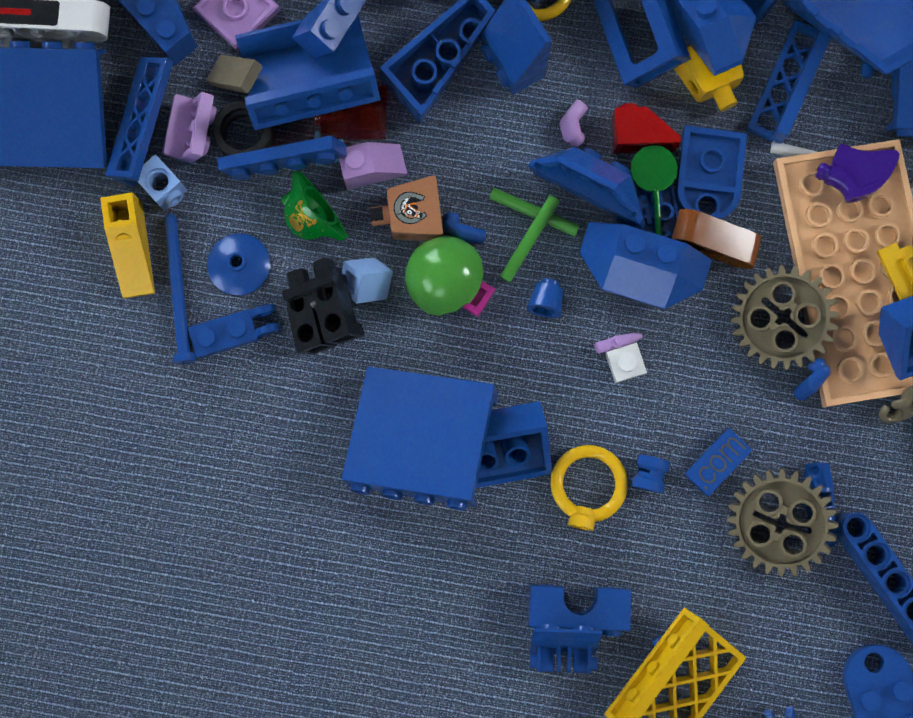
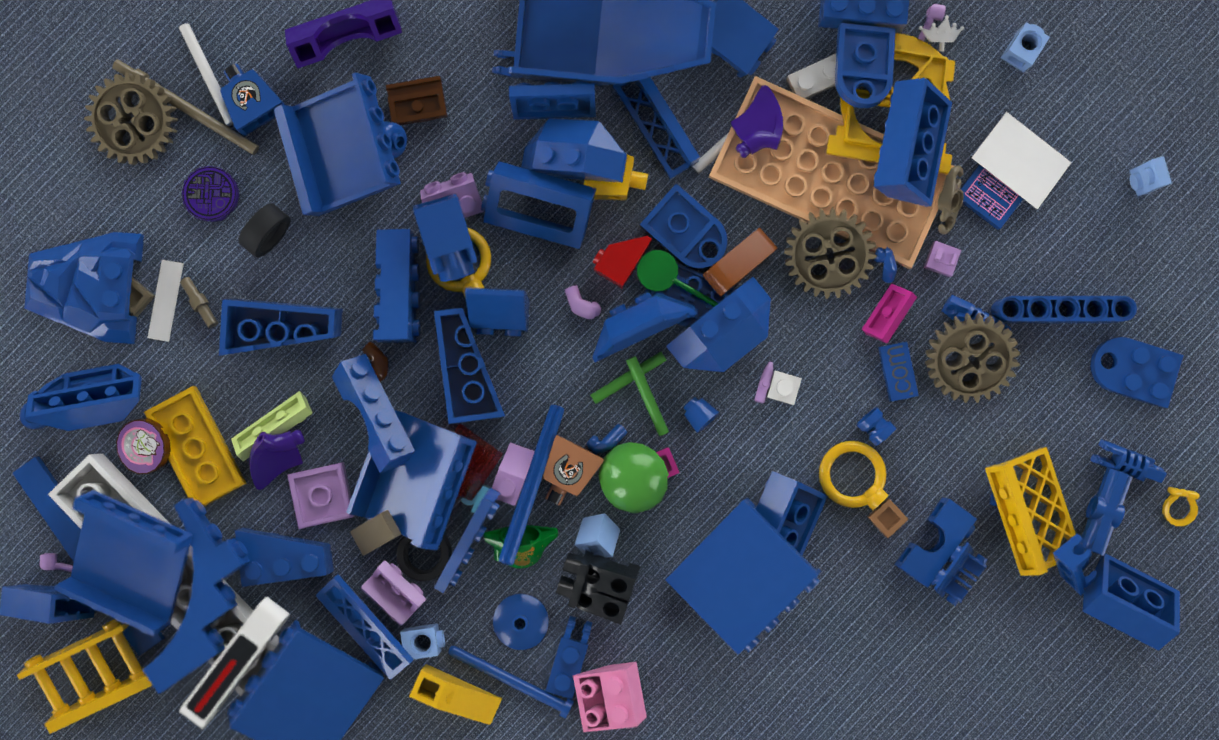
camera: 55 degrees left, 5 degrees up
none -> blue axle [499,405,564,565]
none -> bright pink slope [573,662,647,732]
none -> dark pink plate [861,283,917,344]
none -> medium nougat plate [867,498,909,538]
none -> lavender tile [924,241,961,277]

